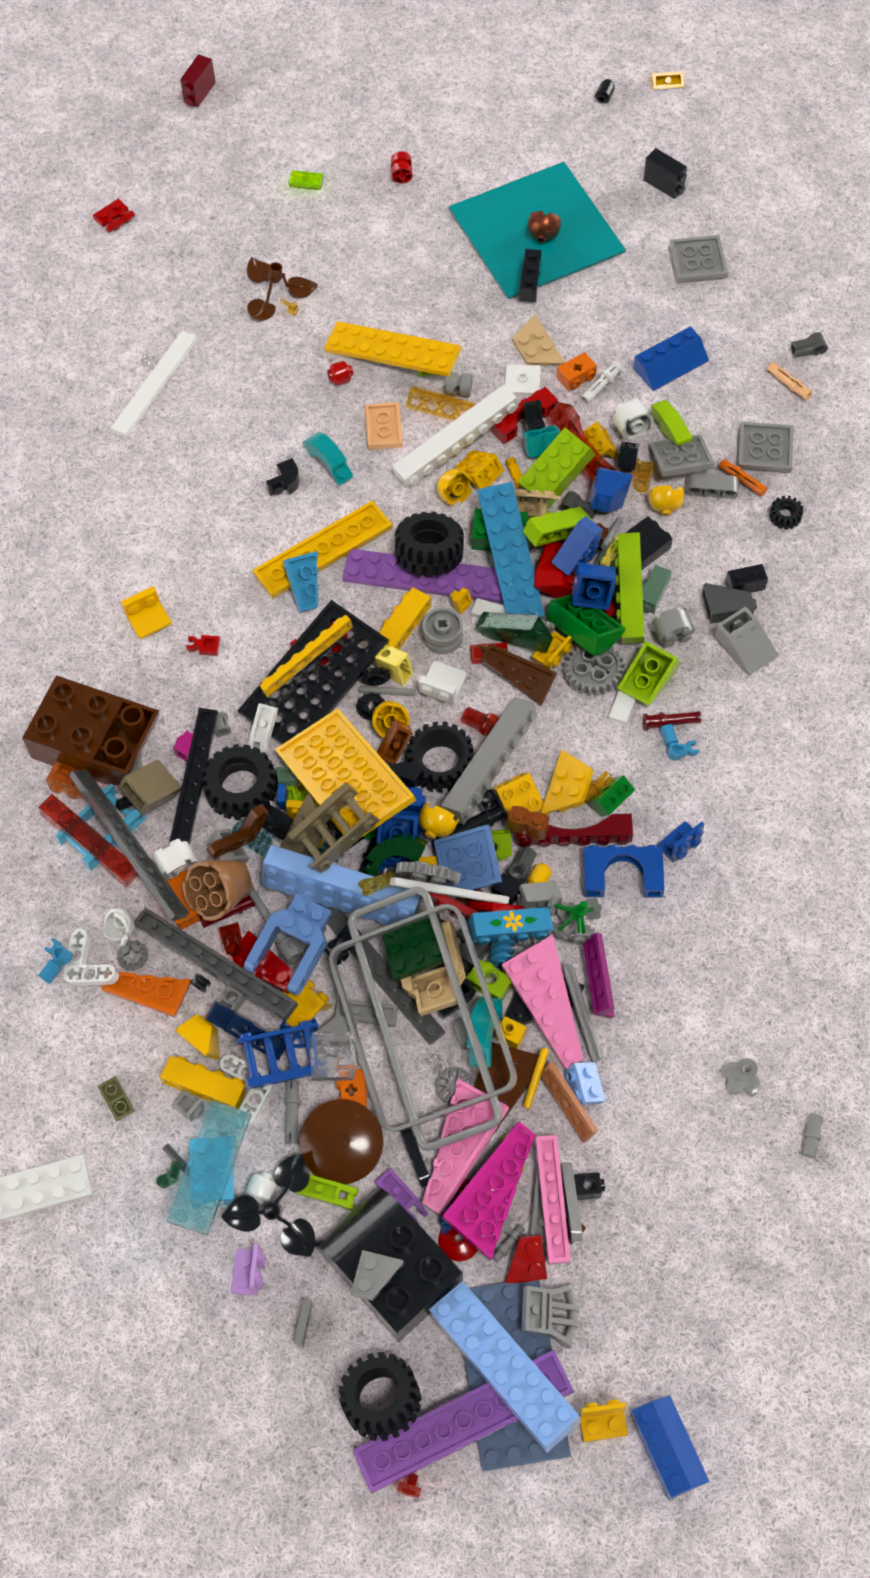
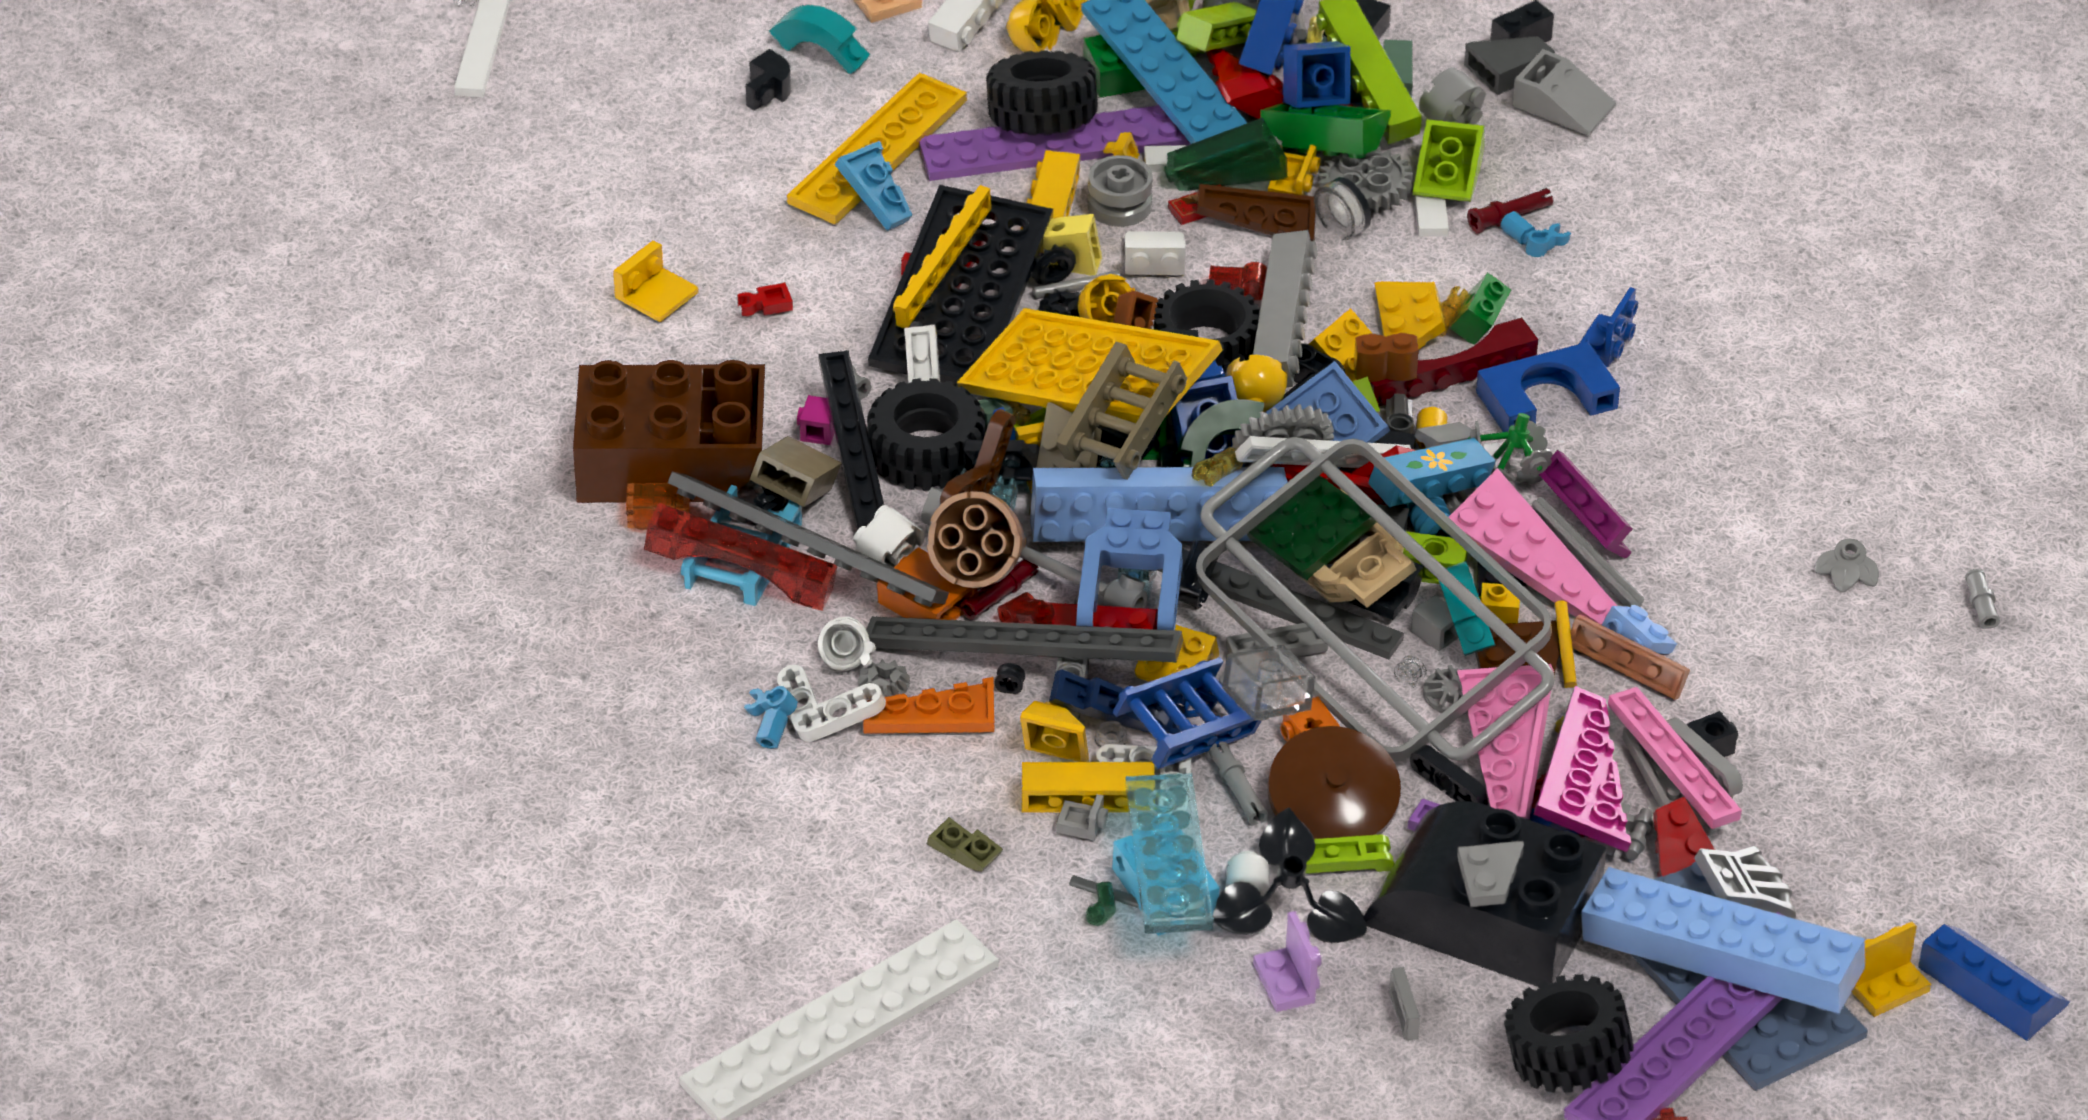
camera: 25 degrees left, 20 degrees down
none -> clear piece [1314,177,1371,240]

